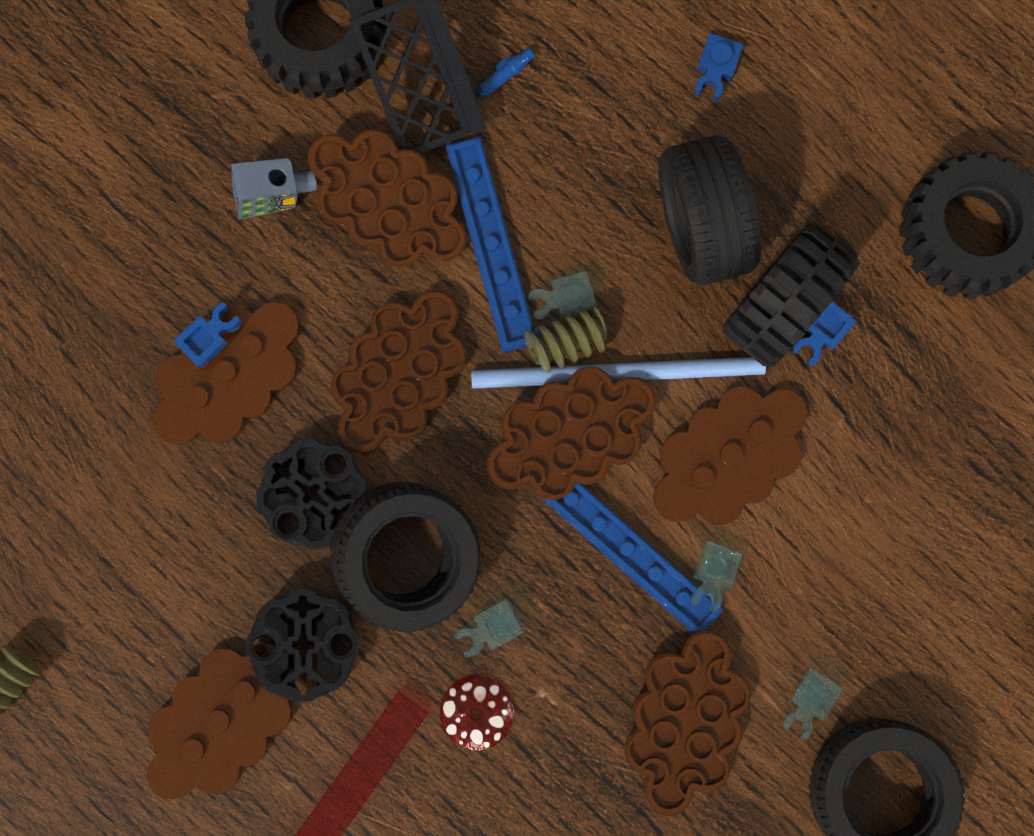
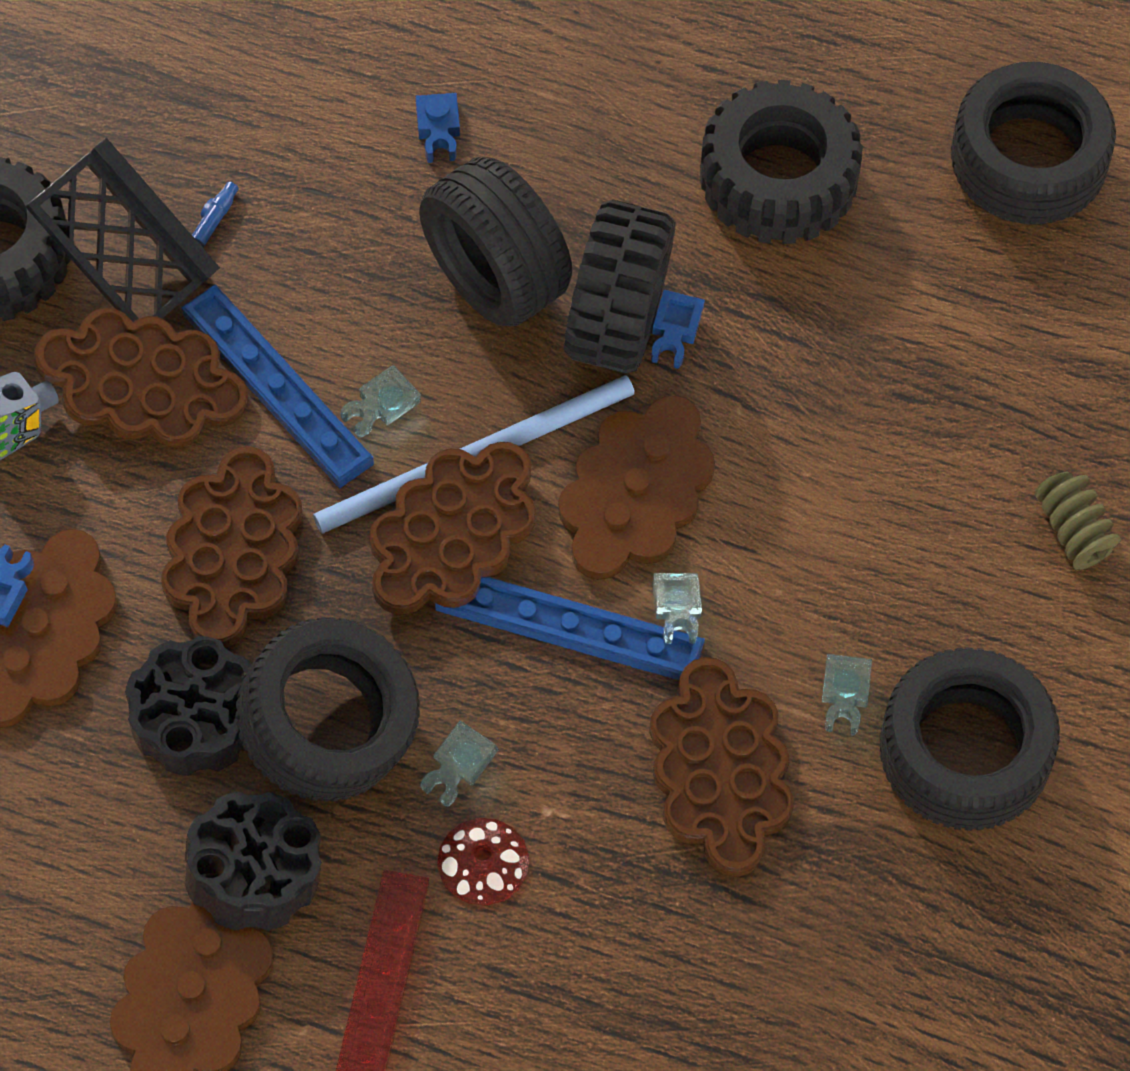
camera: 25 degrees left, 20 degrees down
olive piece [524,306,607,373] -> none

